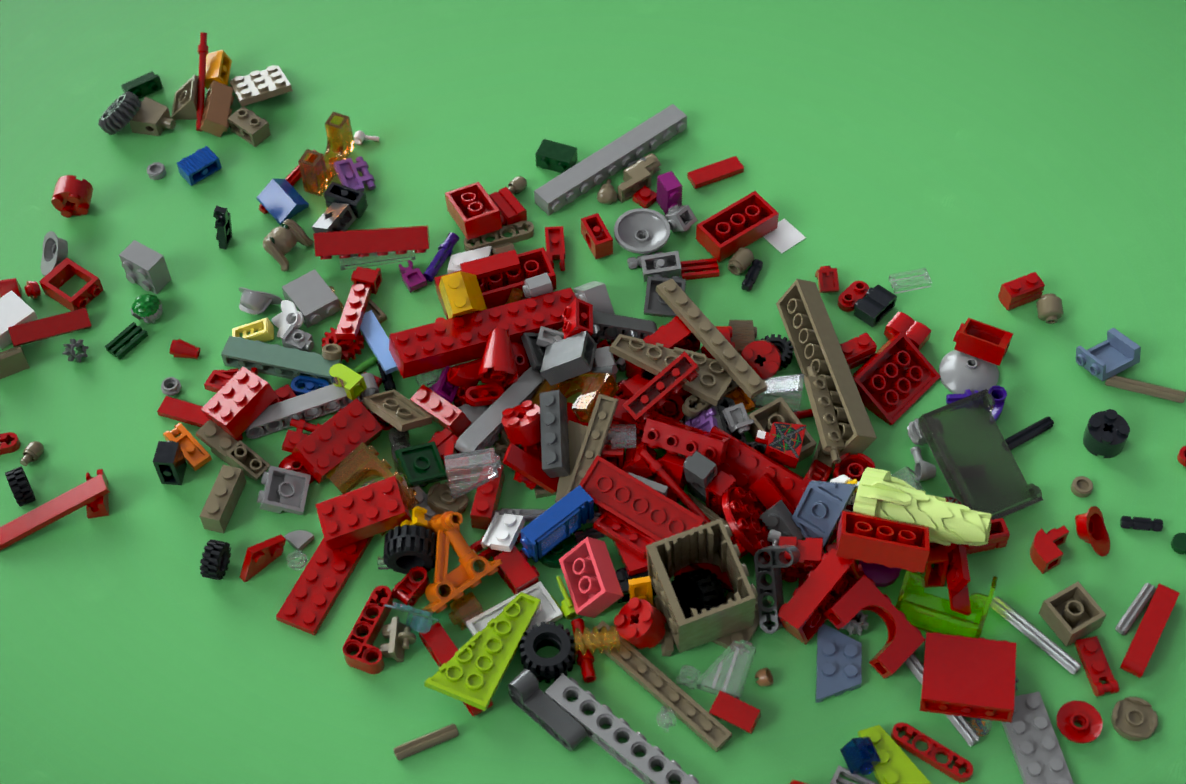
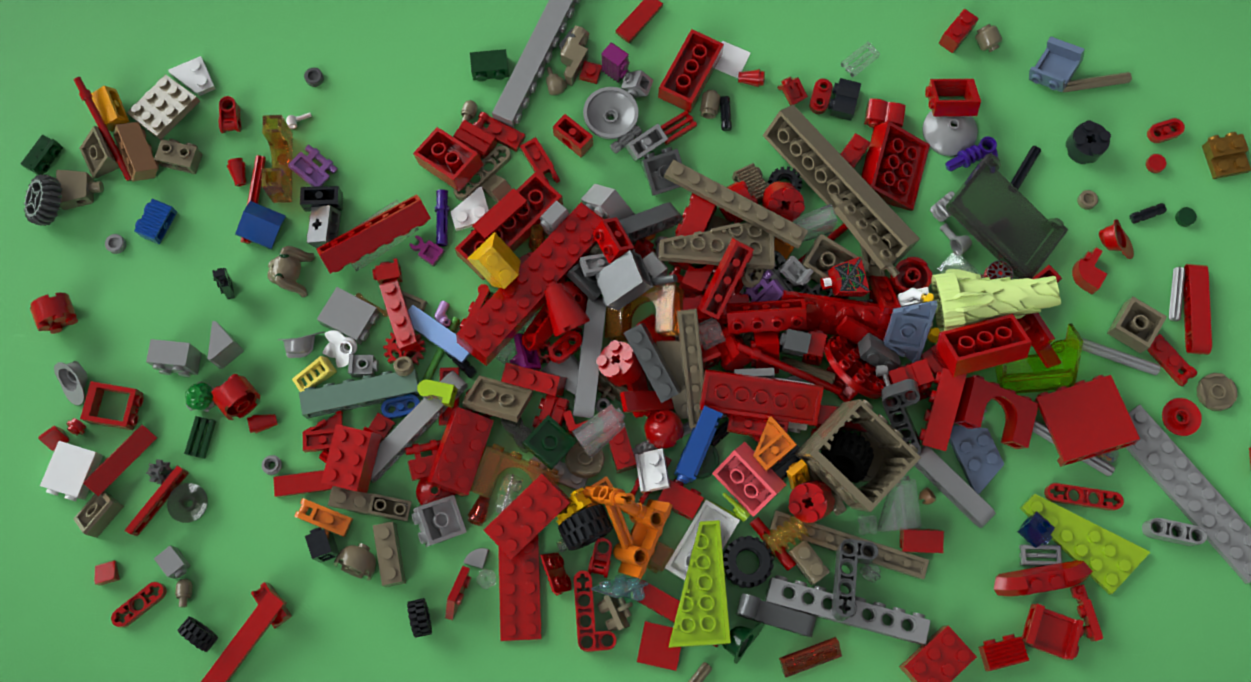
camera: 30 degrees left, 20 degrees up
none -> red tile [125,465,189,536]
none -> light grey brick [154,545,191,579]
none -> clear smoke dish [167,483,208,523]
none -> white wing [168,56,216,96]
none -> light grey slope [207,321,244,369]
none -> red brick [212,374,260,420]
none -> red piece [218,96,242,133]
none -> red cone [227,158,246,187]
none -> dark grey tile [304,68,324,87]
none -> dark tan cylinder [334,543,376,581]
none -> lavender arm [434,301,451,328]
none -> clear red cone [468,495,490,526]
none -> red plate [473,112,526,152]
none -> red hinge [540,552,572,596]
none -> red tile [637,621,681,671]
none -> red cylinder [644,409,684,449]
none -> dark green piece [722,622,764,664]
none -> red cone [738,69,765,87]
none -> orange wing [753,416,797,472]
none -> clear red plate [779,637,842,678]
none -> dark tan brick [788,539,830,586]
none -> dark grey beam [832,539,879,621]
none -> light grey beam [914,446,996,528]
none -> red tile [1146,154,1167,173]

